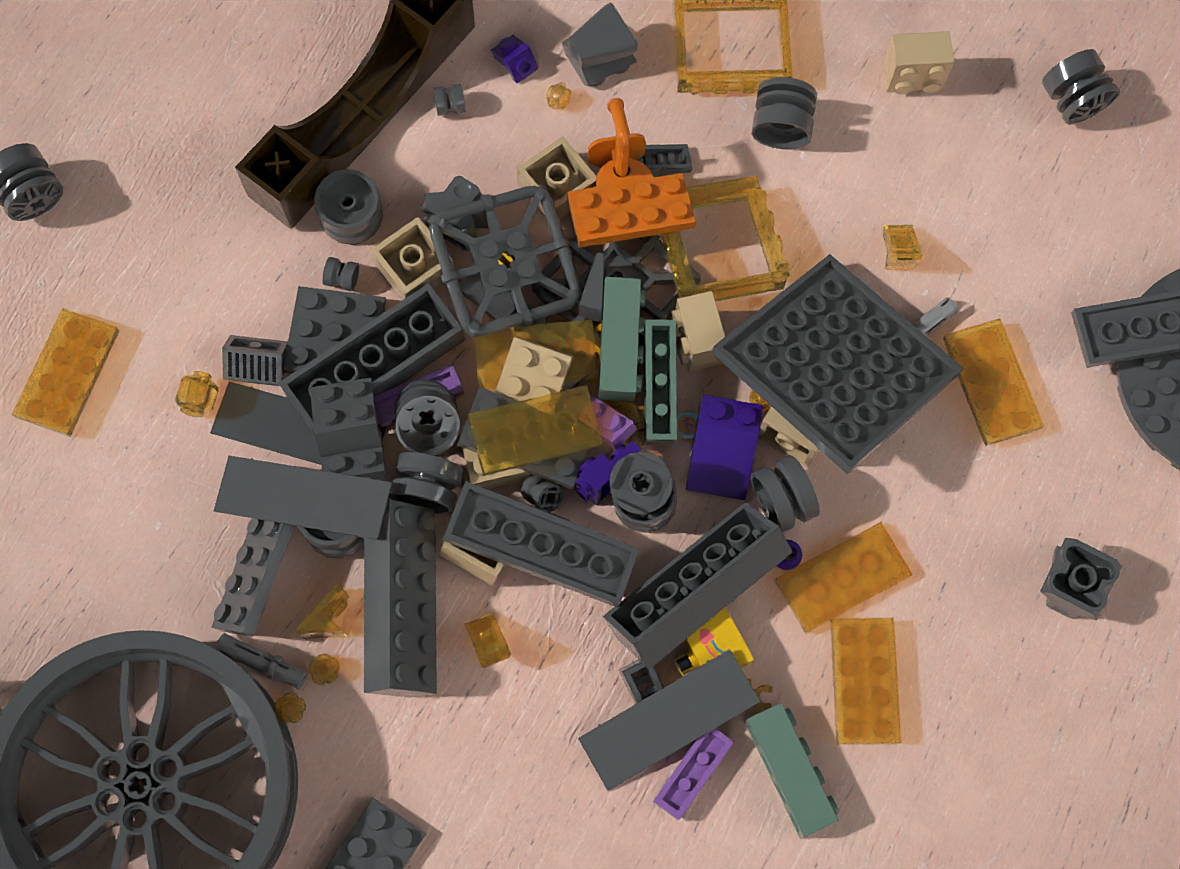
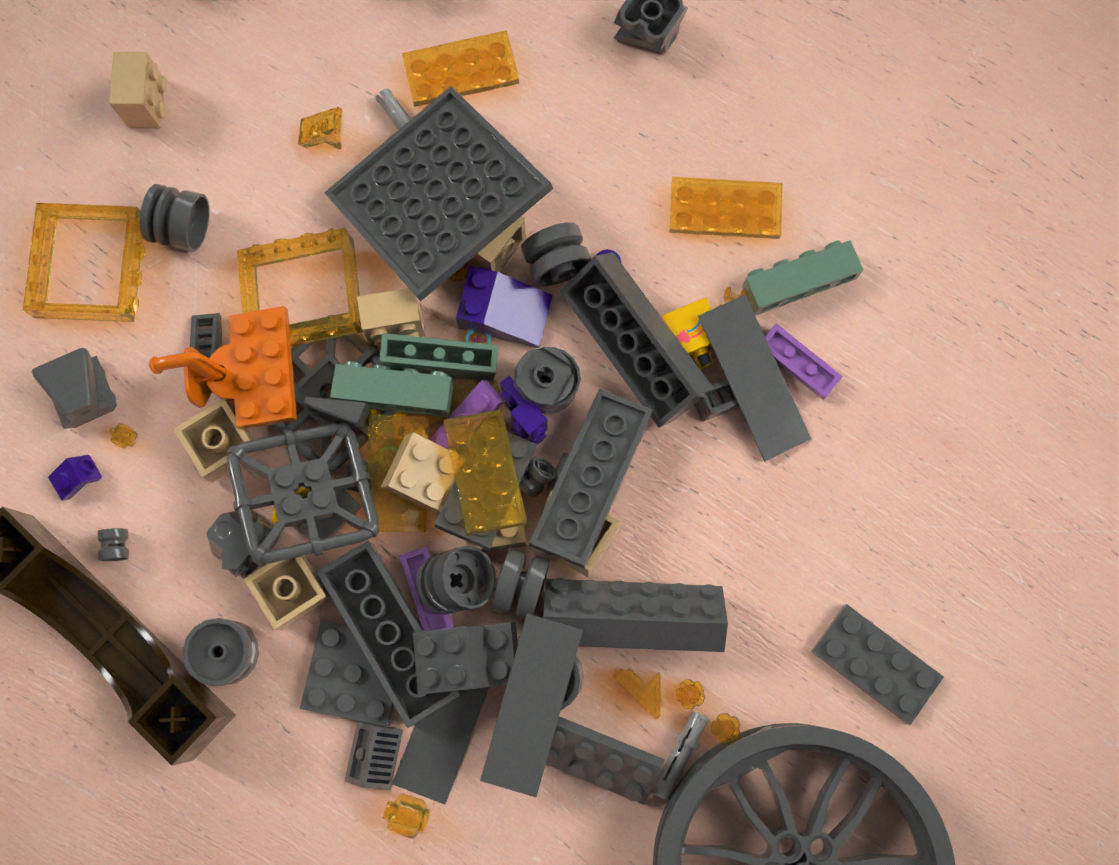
camera: 85 degrees left, 5 degrees up
dark grey wheel [322,257,359,291] -> none
clear yellow slope [465,612,511,668] -> none
clear yellow plate [775,522,913,634] -> none

